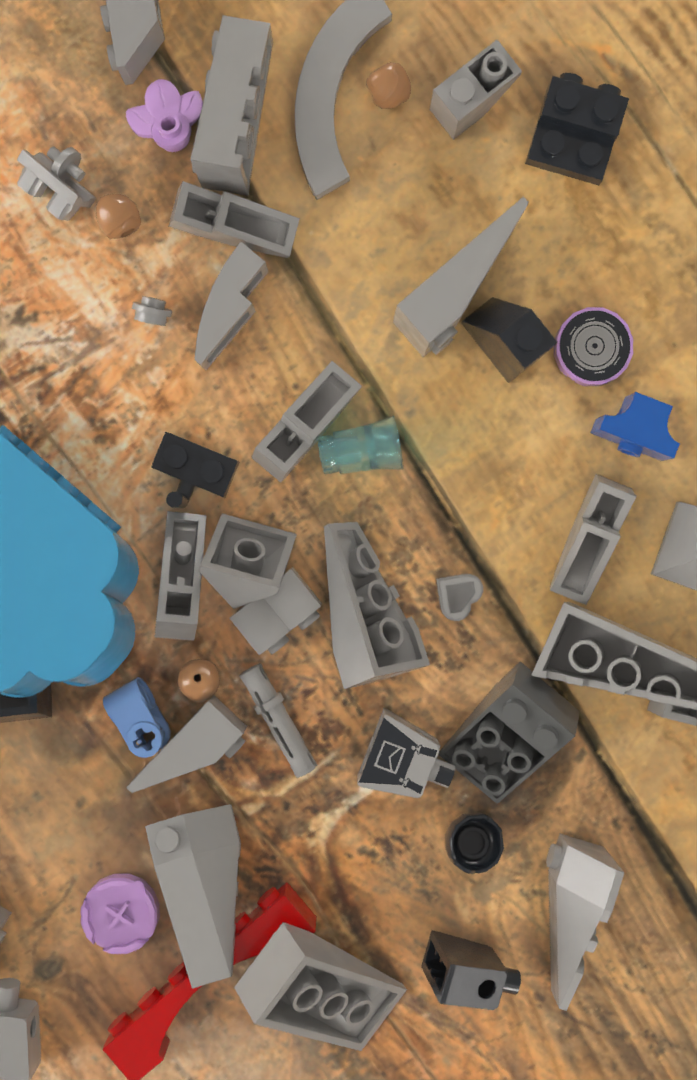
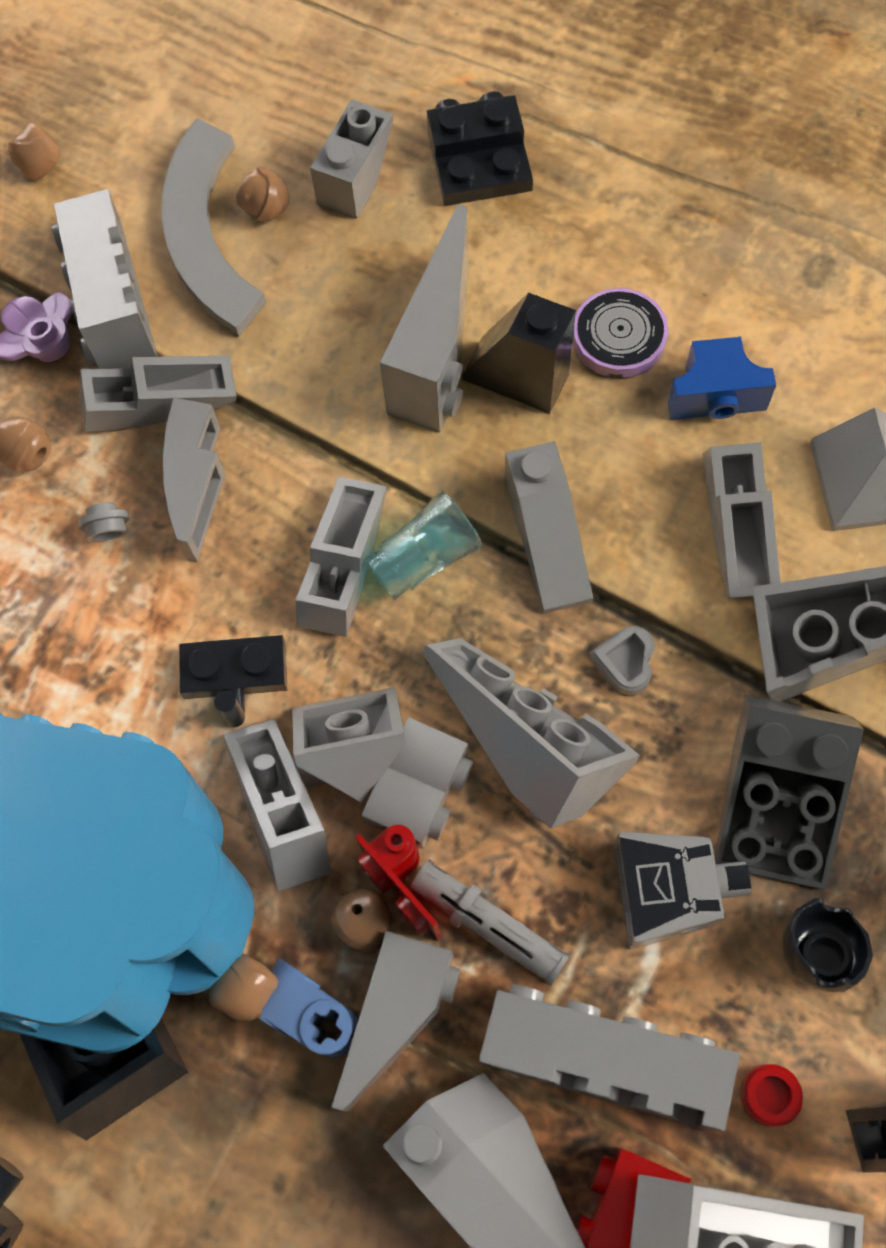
camera: 20 degrees left, 20 degrees down
none -> medium nougat piece [209,954,279,1021]
none -> red hinge [355,824,442,941]
none -> light grey wedge [479,984,740,1131]
none -> light grey slope [505,441,593,614]
none -> red tile [740,1064,803,1127]

